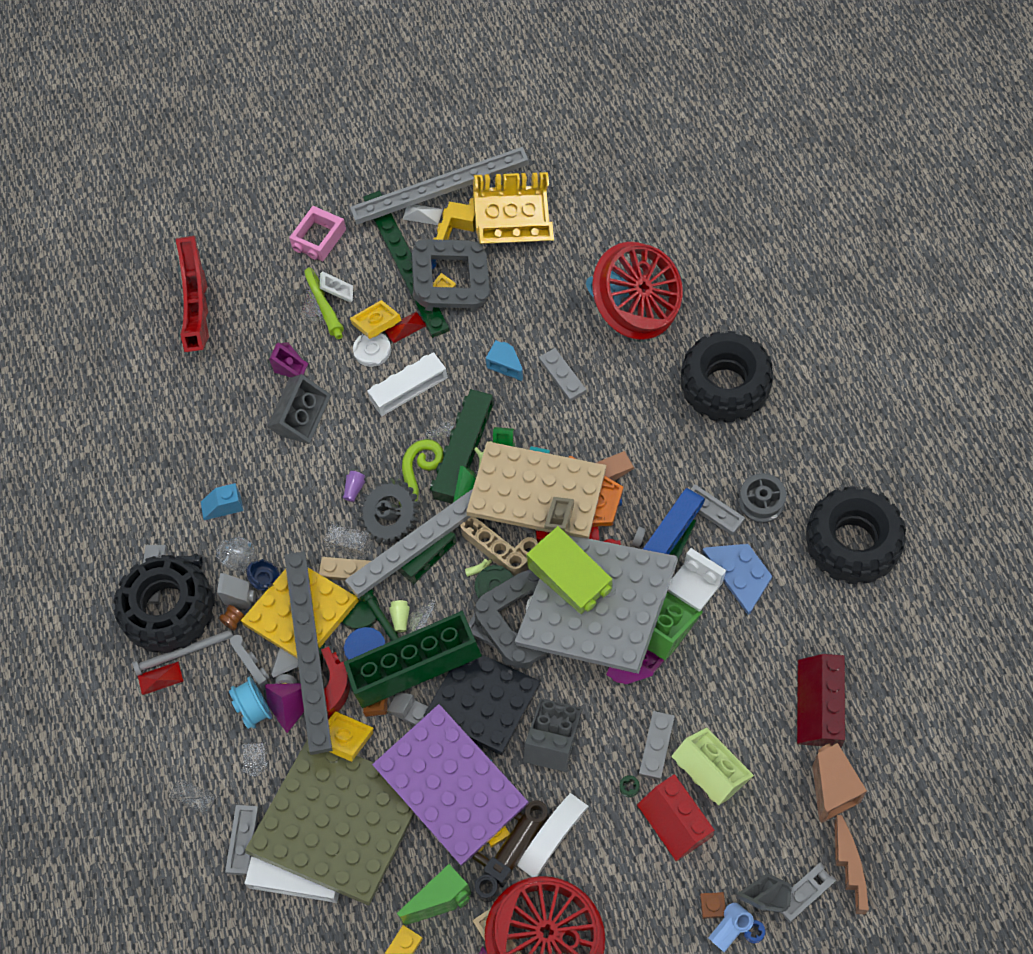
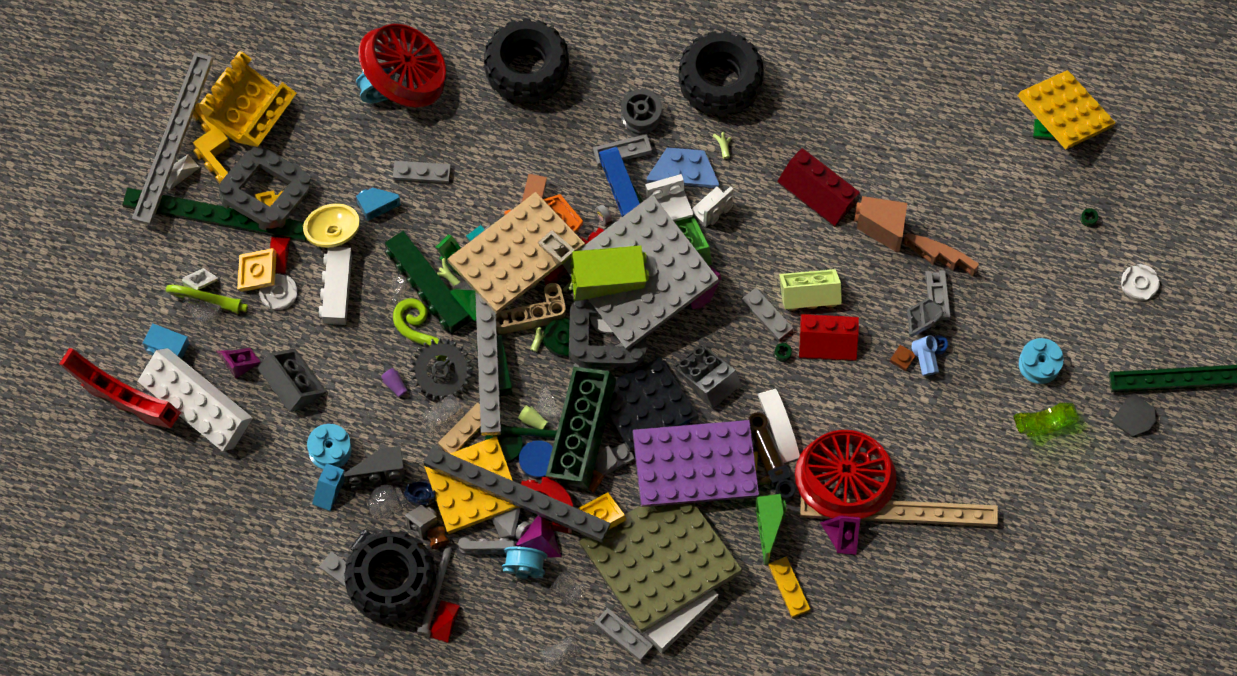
camera: 60 degrees left, 5 degrees up
bright pink window [289,206,346,261] -> none
none -> white brick [138,348,253,451]
none -> dark azure brick [143,323,190,359]
none -> light yellow dish [303,204,360,248]
none -> medium azure wheel [307,424,351,469]
none -> dark grey slope [344,446,406,491]
none -> white bracket [692,187,734,228]
none -> yellowish green bar [713,132,731,159]

